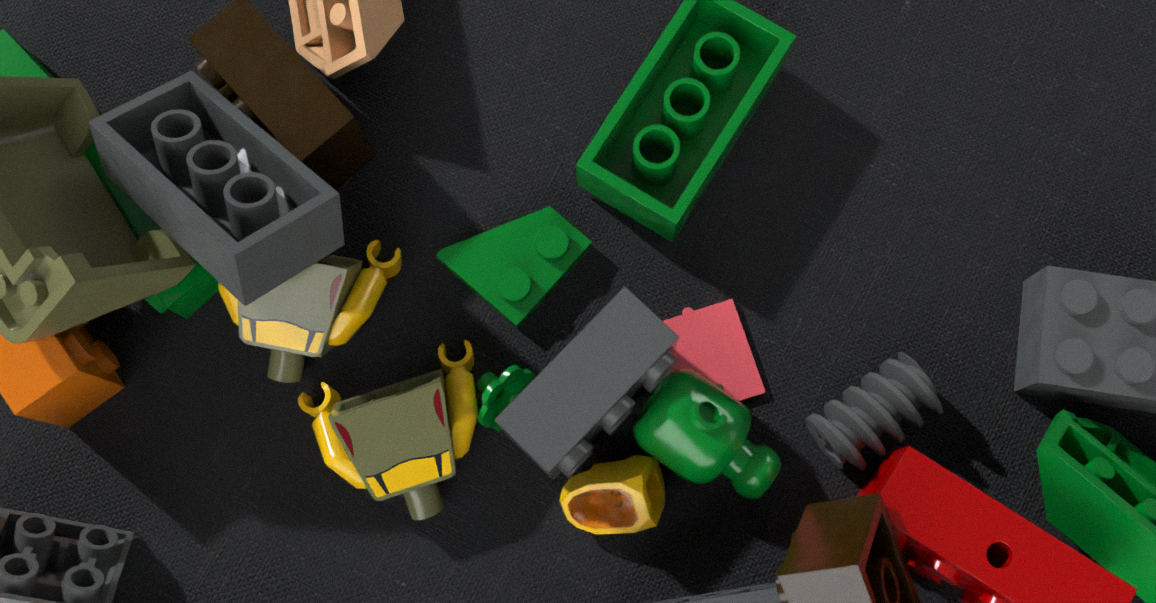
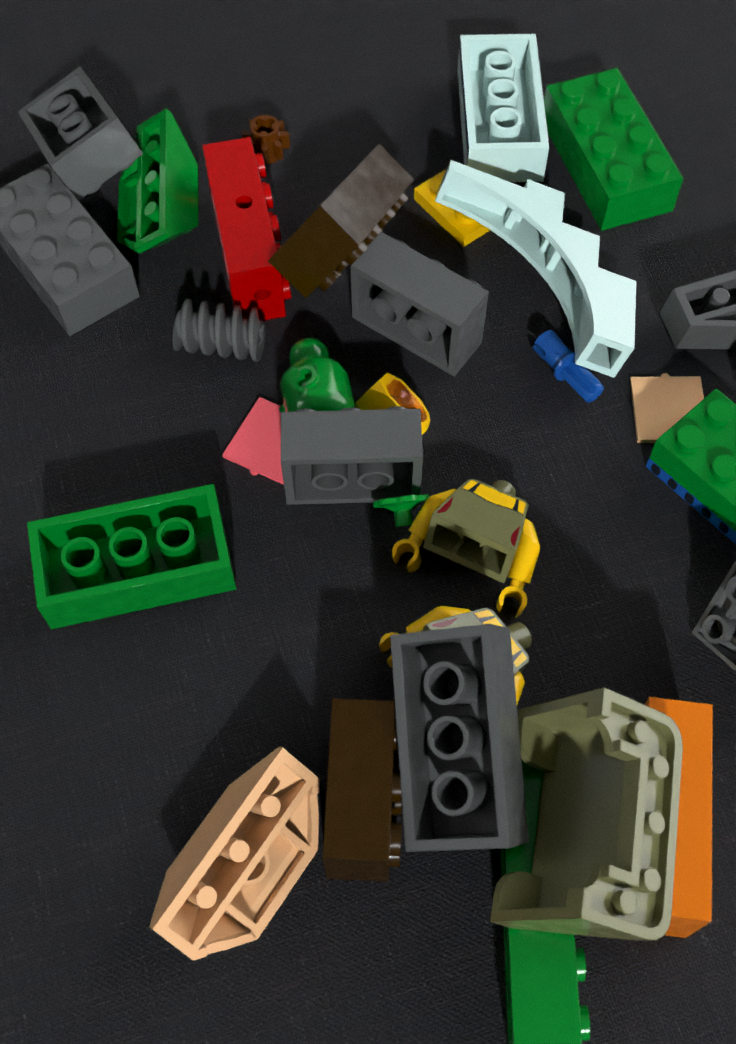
camera: 140 degrees left, 15 degrees down
green wing [435,206,592,330] -> none

